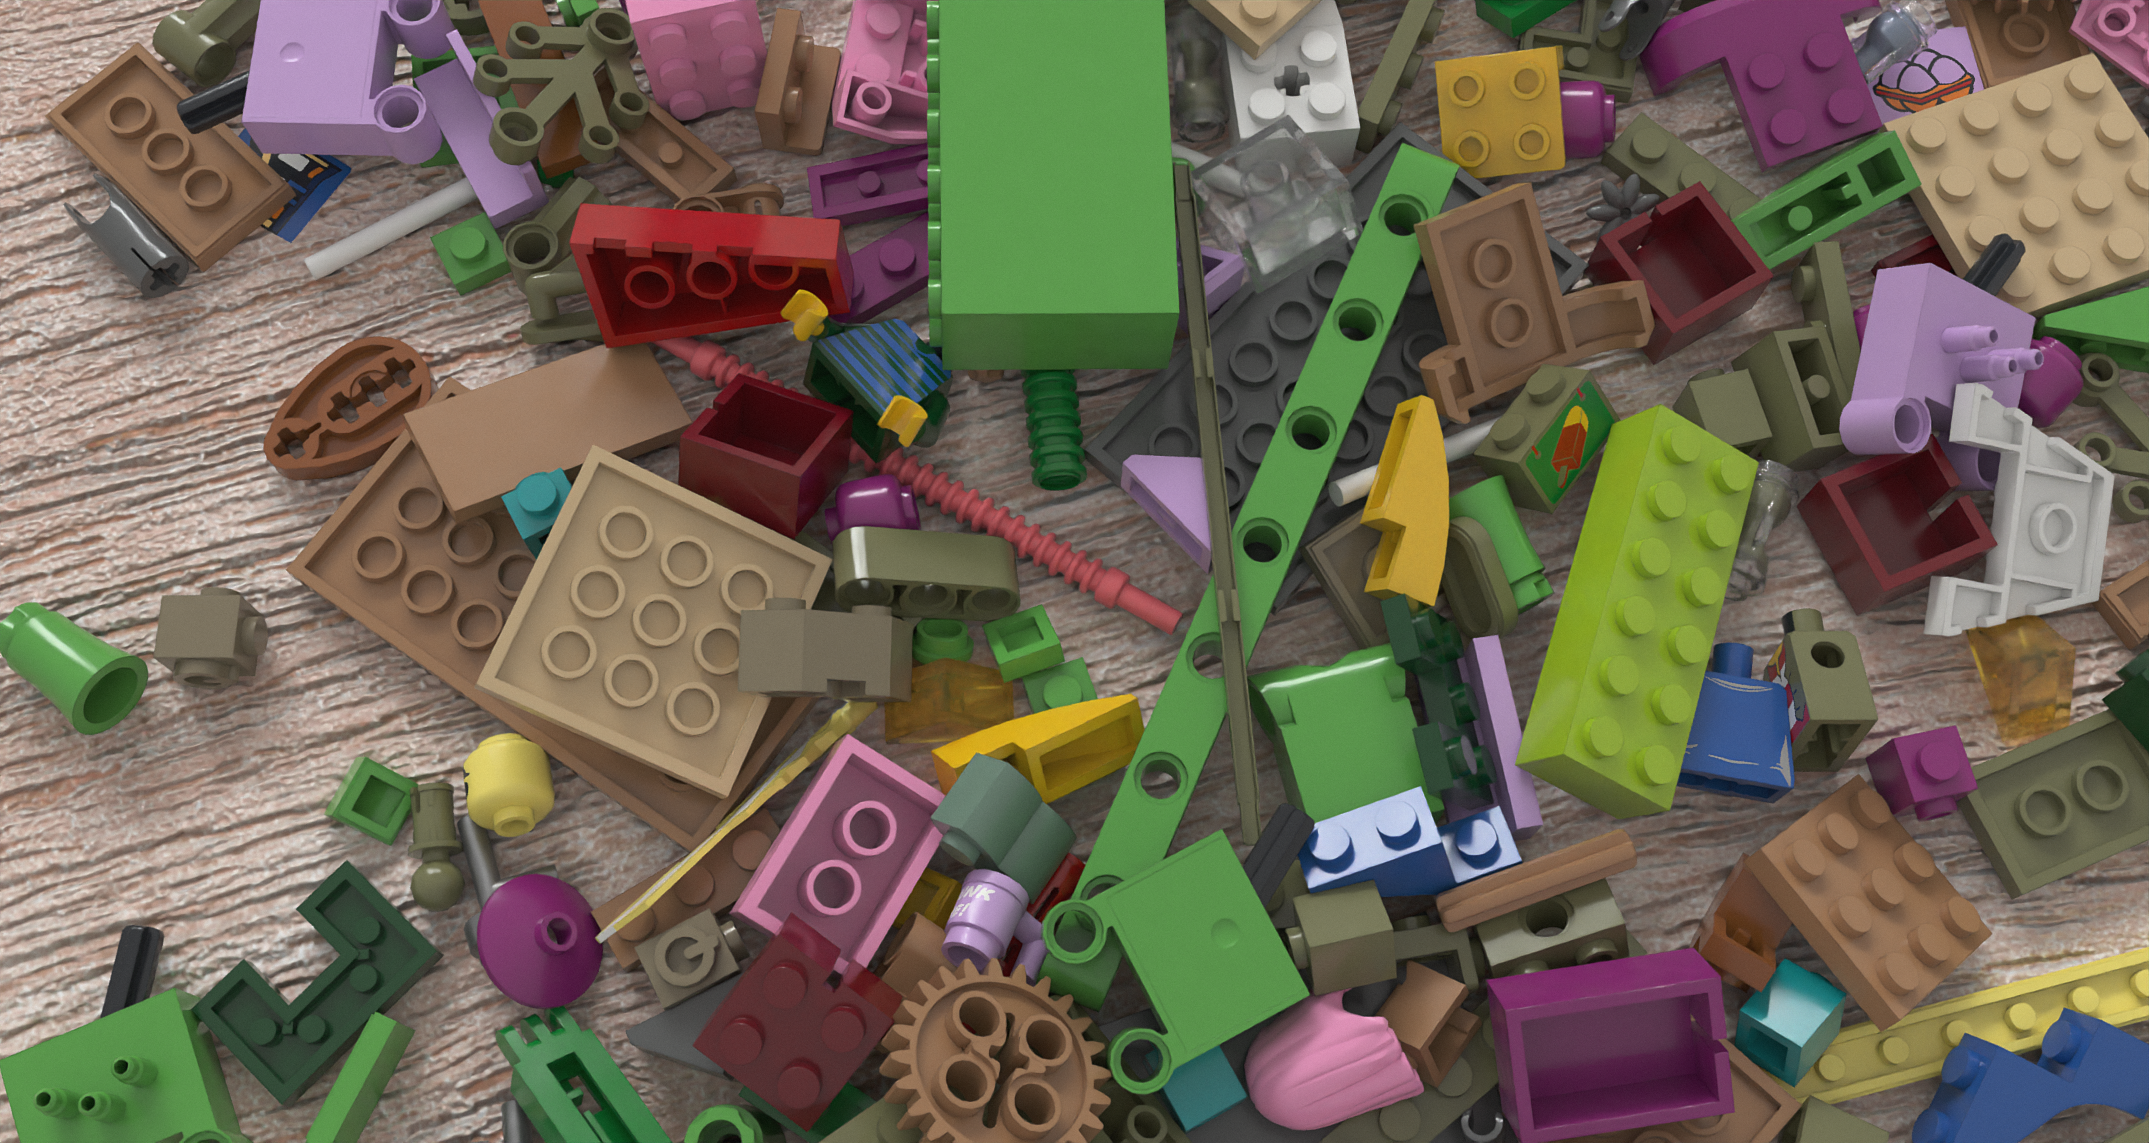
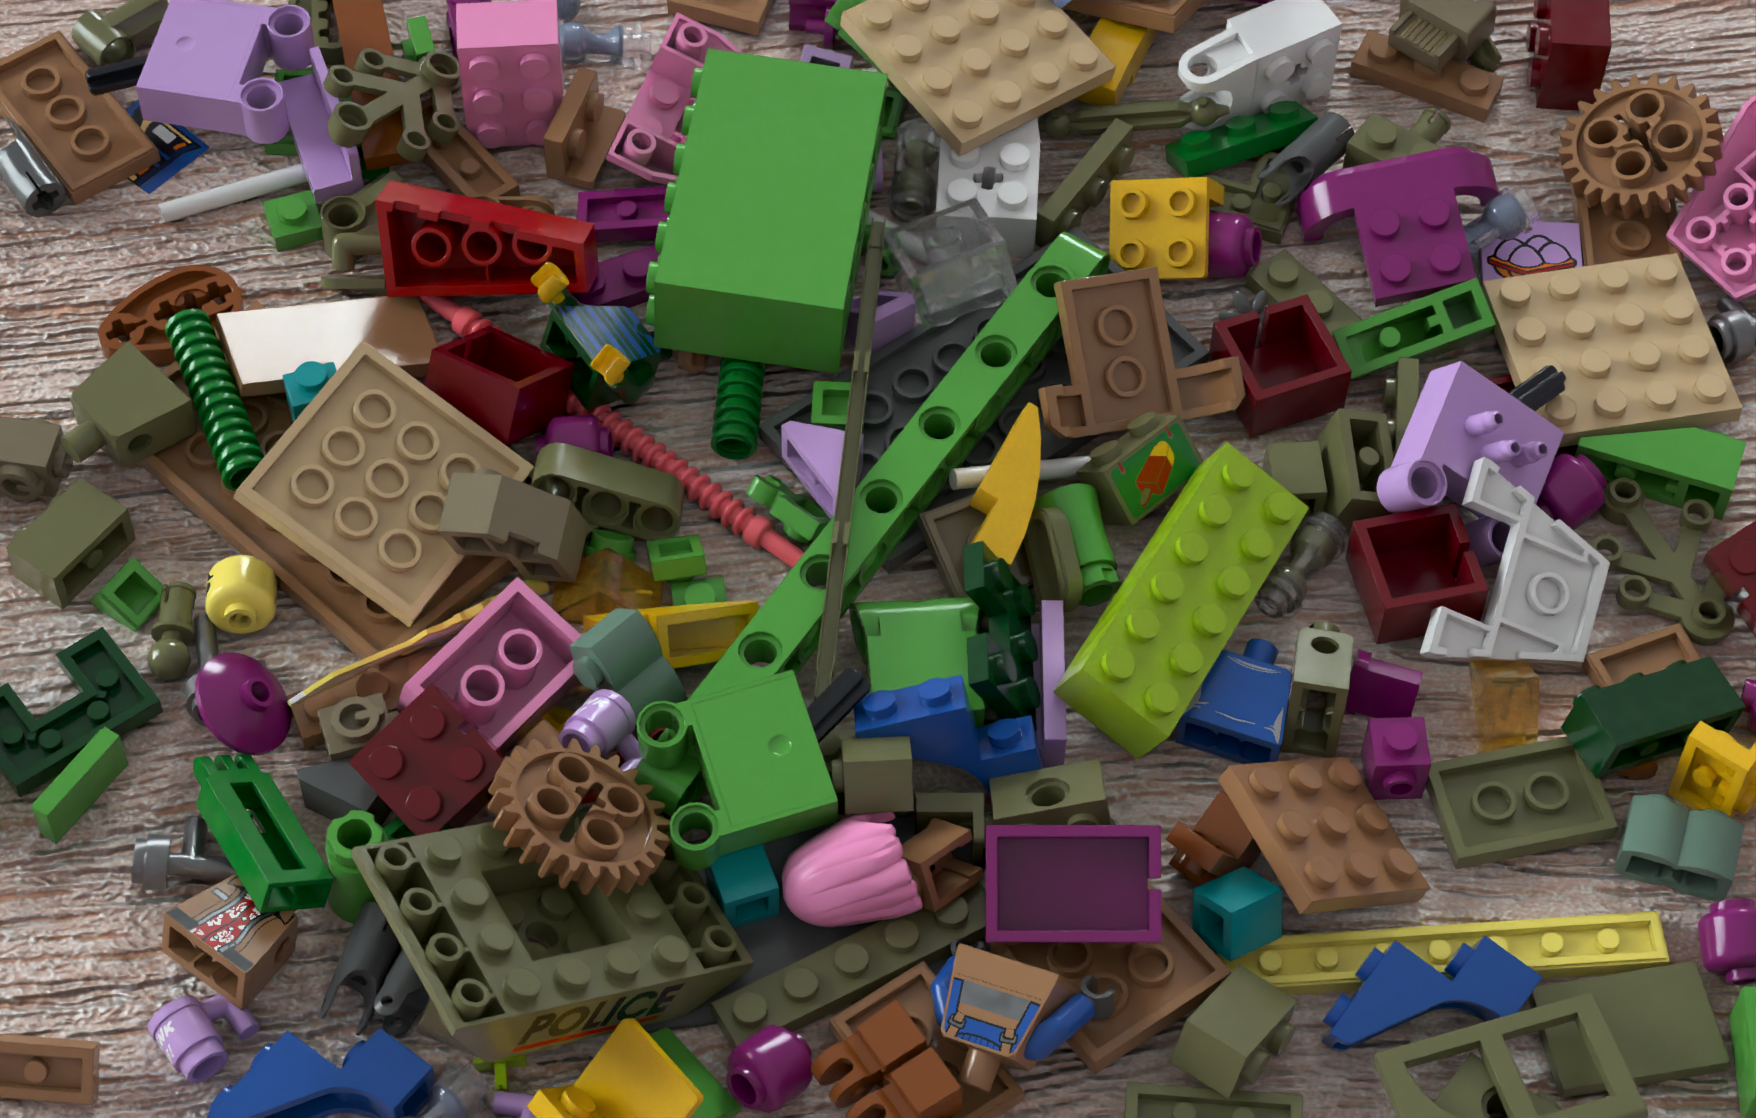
camera: 10 degrees right, 15 degrees down
medium nougat axle [1435,829,1637,932] -> none
none -> olive brick [6,477,136,609]
none -> olive torso [60,342,198,467]
none -> green piece [165,309,264,491]
none -> bright green plate [746,475,830,544]
none -> bright green plate [811,381,865,434]
none -> magenta tile [1345,649,1423,718]

